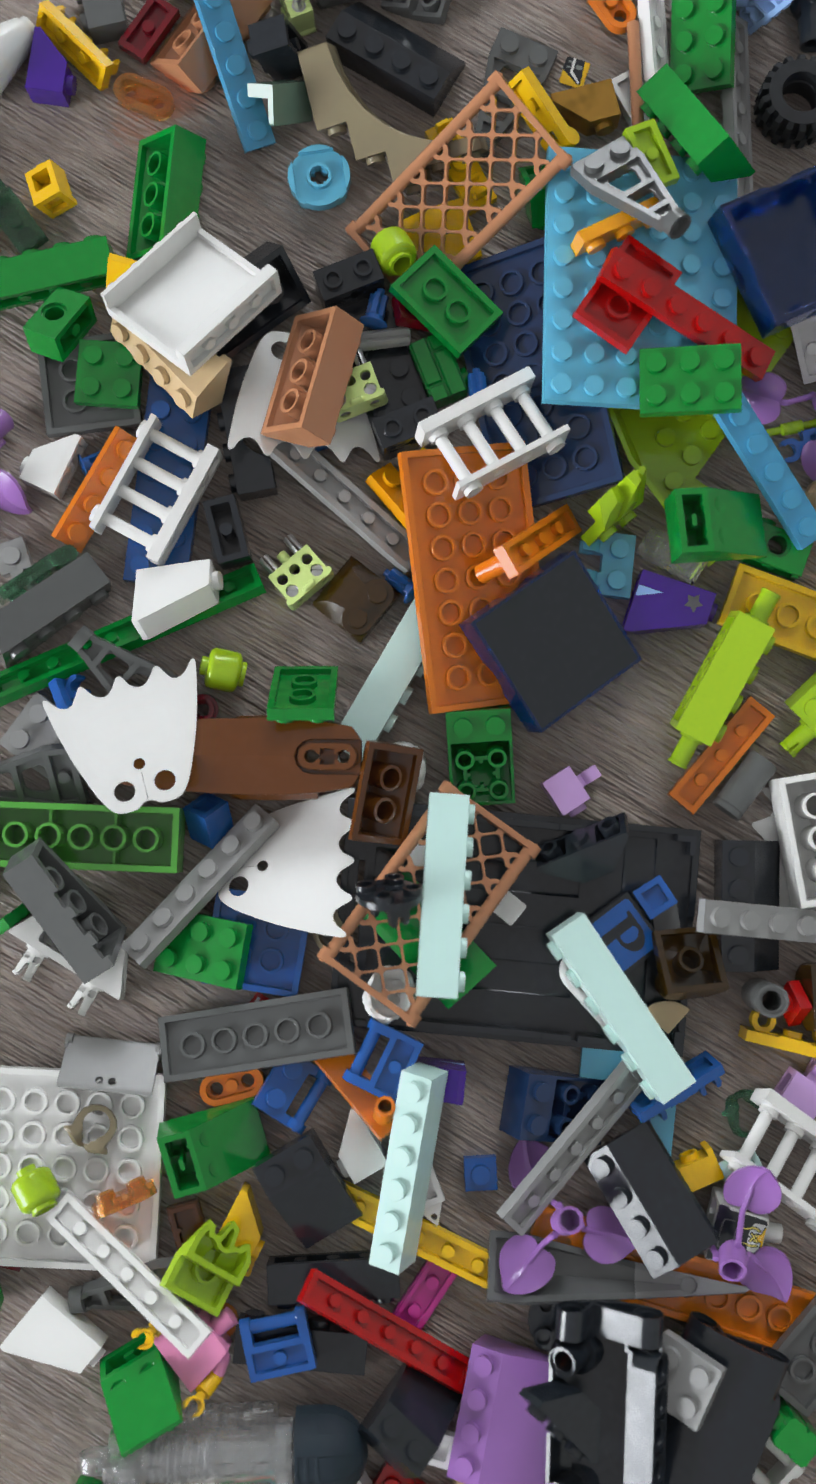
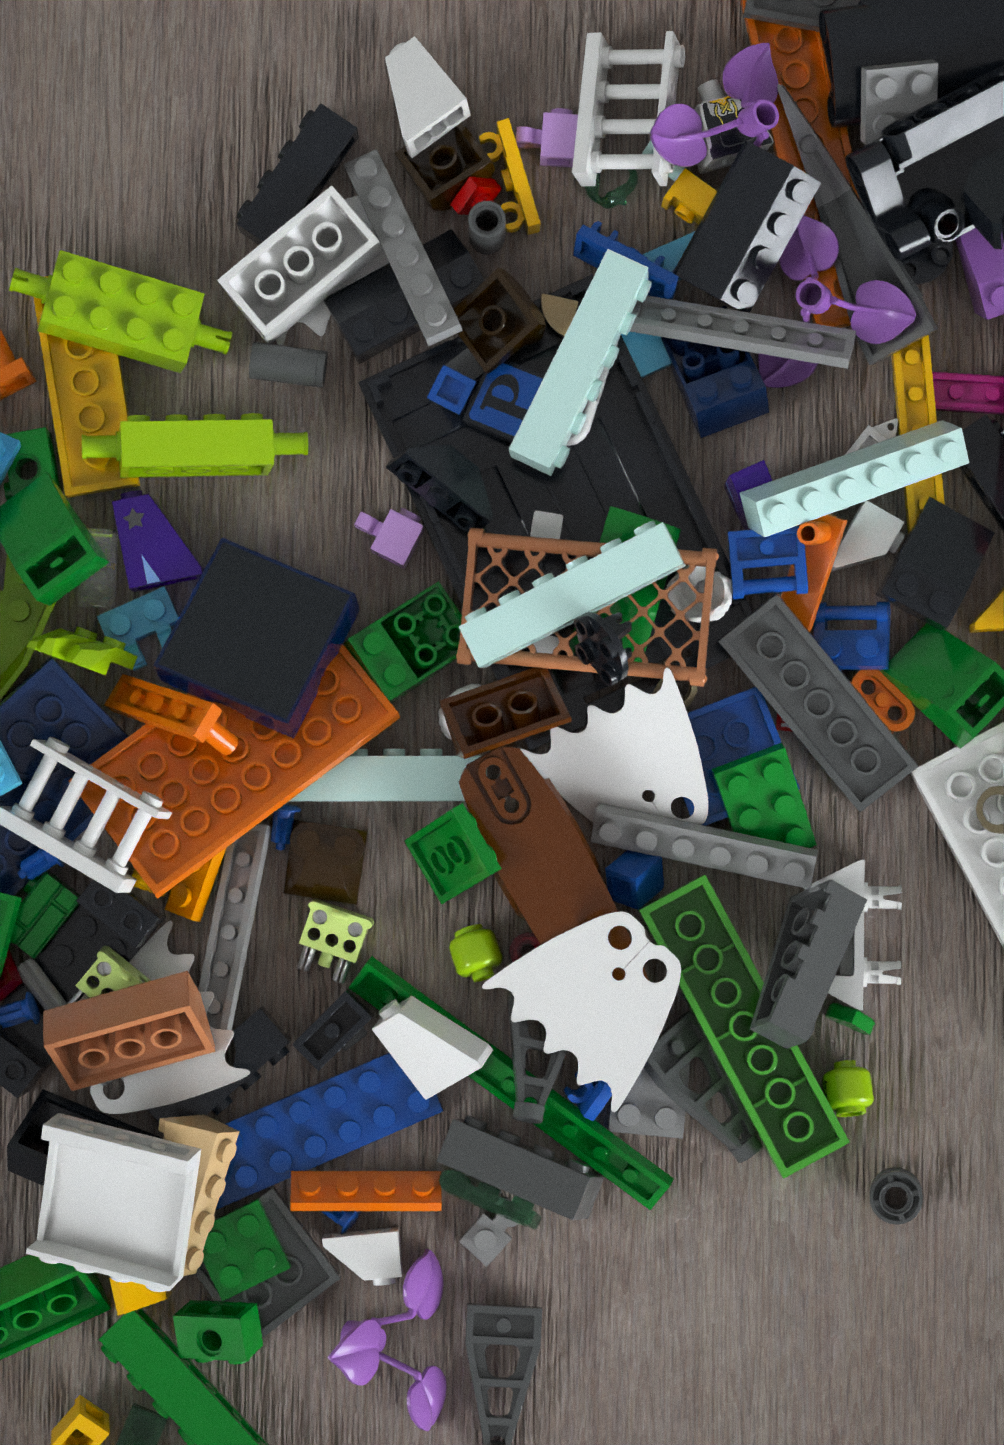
camera: 125 degrees left, 0 degrees up
light grey door [57,1032,162,1096] -> none
white fence [89,413,223,566] -> none
blue plate [463,1154,498,1192] -> none
orange plate [667,696,775,815] -> none

